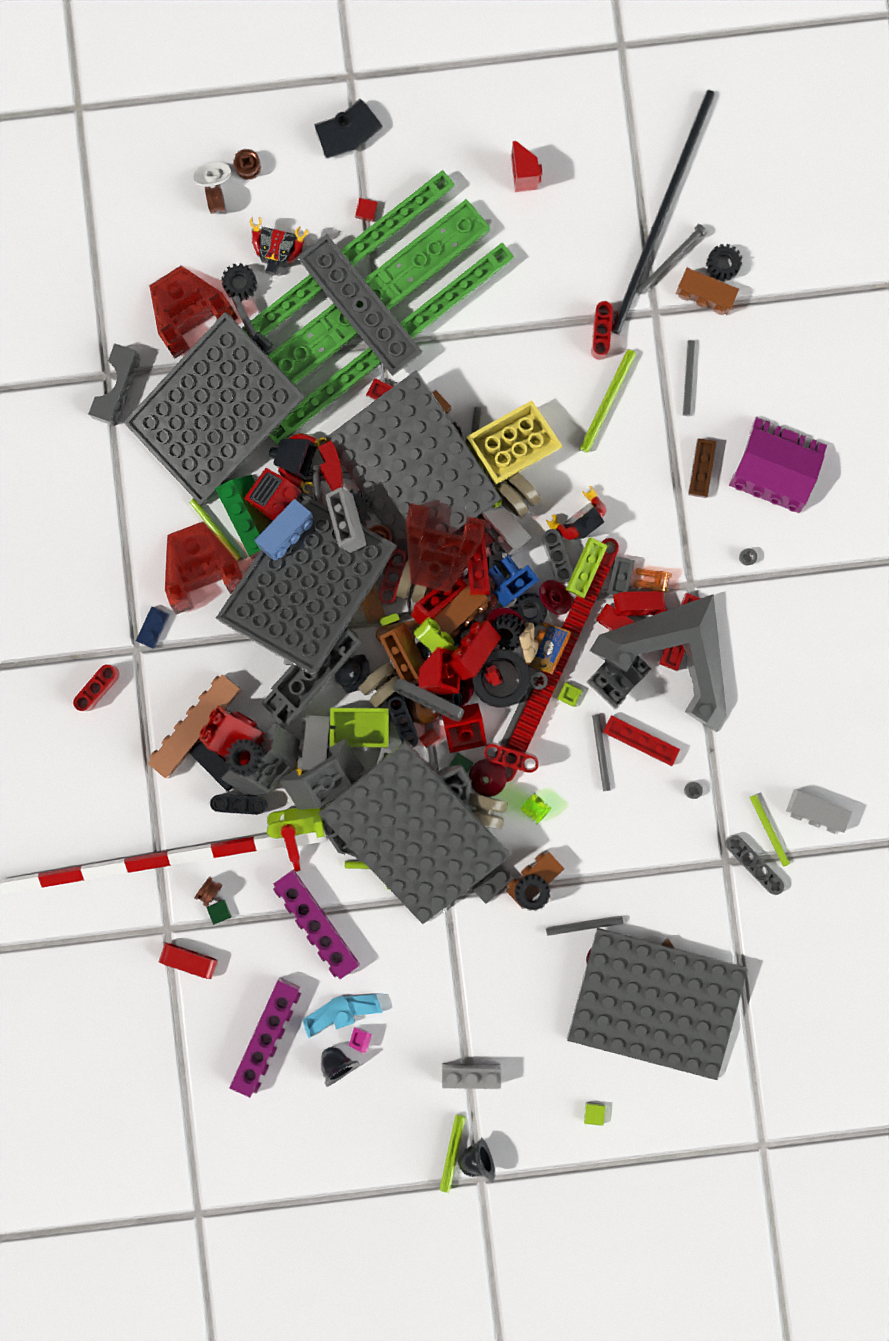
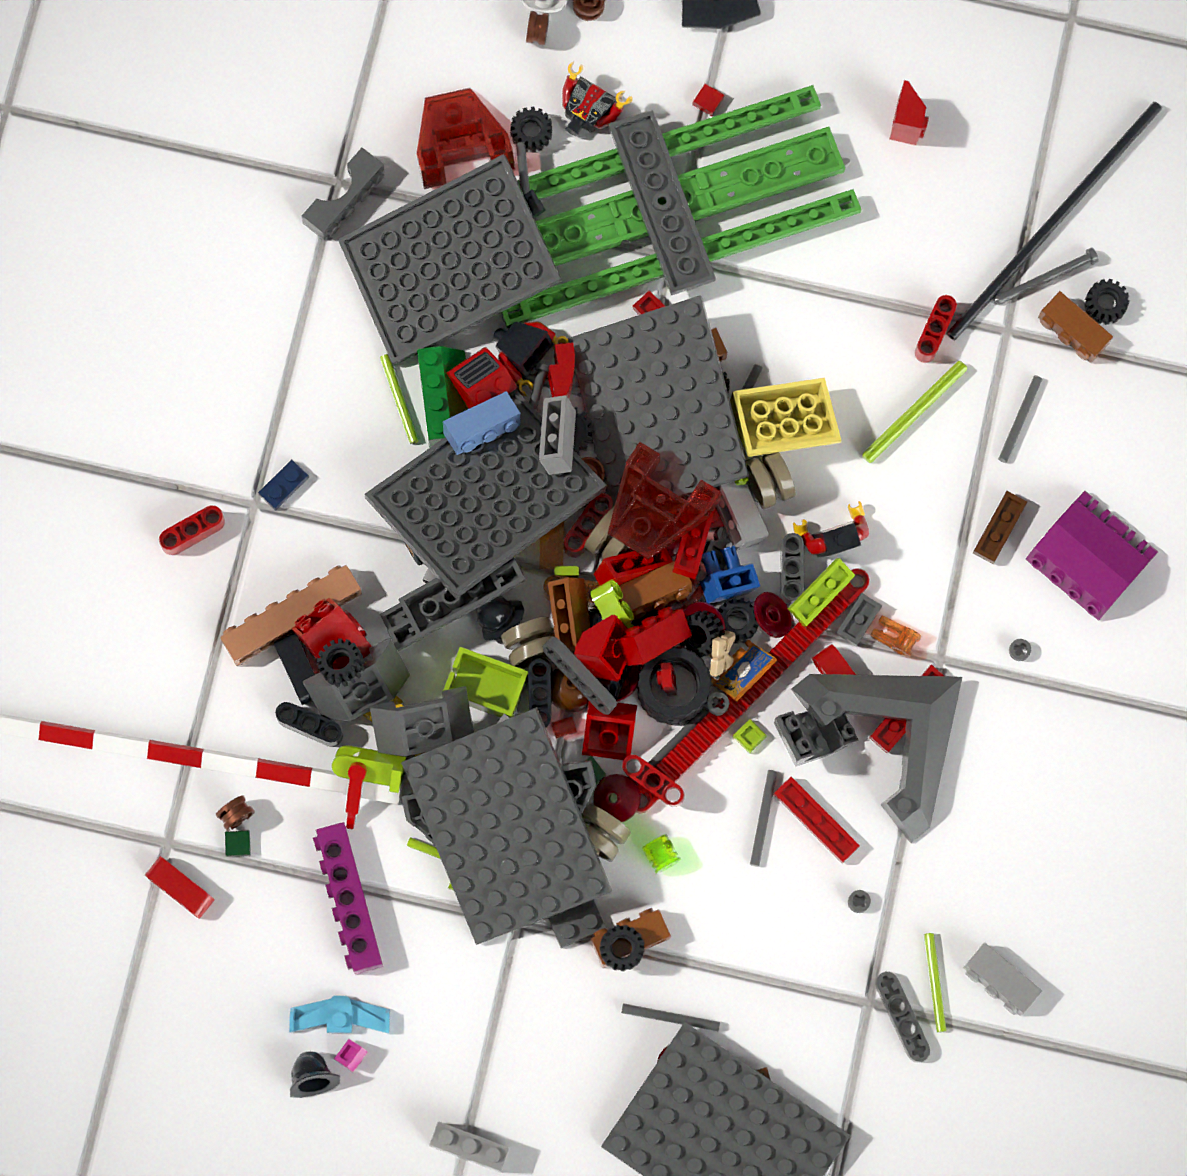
camera: 15 degrees right, 10 degrees down
clear red wedge [165,521,244,615] -> none
magenta brick [229,977,302,1098] -> none
light grey brick [298,715,330,775] -> none
red beam [613,591,667,616] -> none

